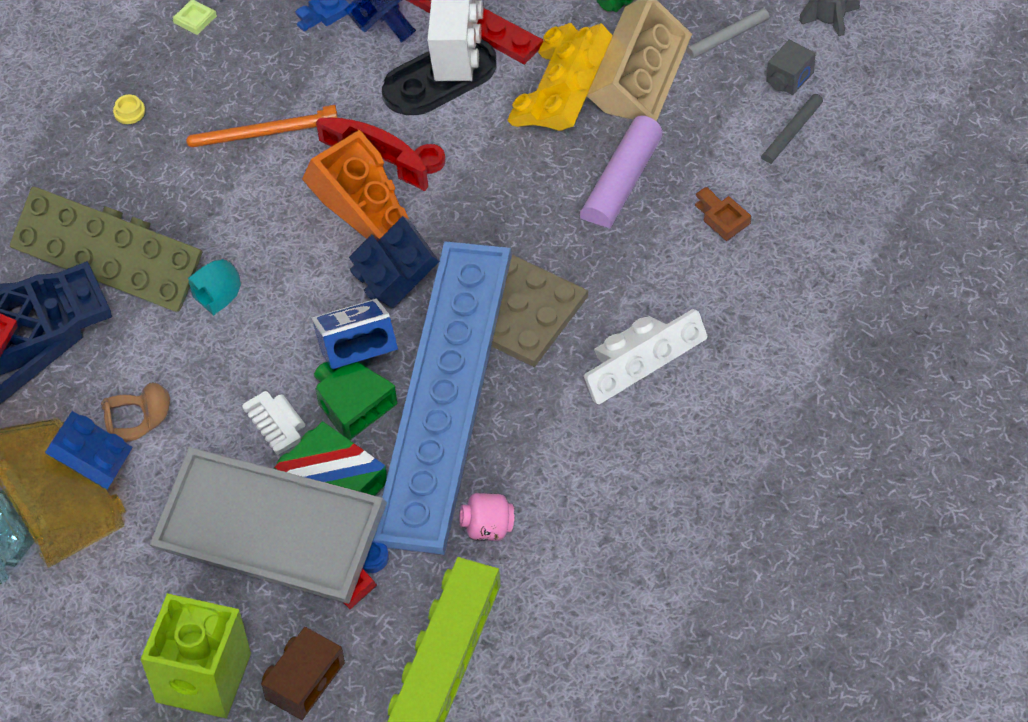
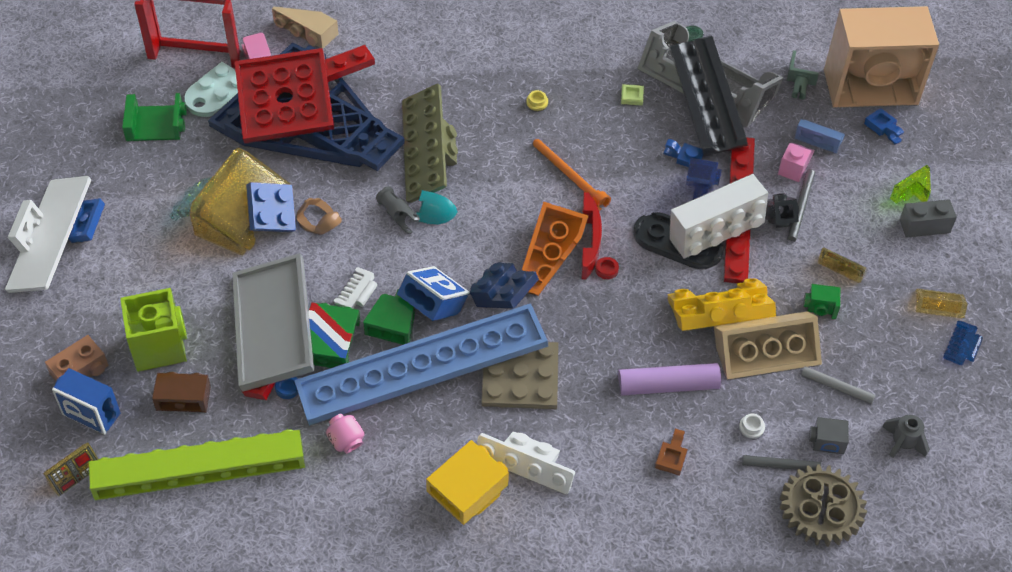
camera: 55 degrees right, 0 degrees up
none -> dark grey piece [376,186,420,234]
none -> yellow brick [426,440,509,525]
none -> white plate [739,414,765,439]
none -> dark tan gear [780,464,867,547]

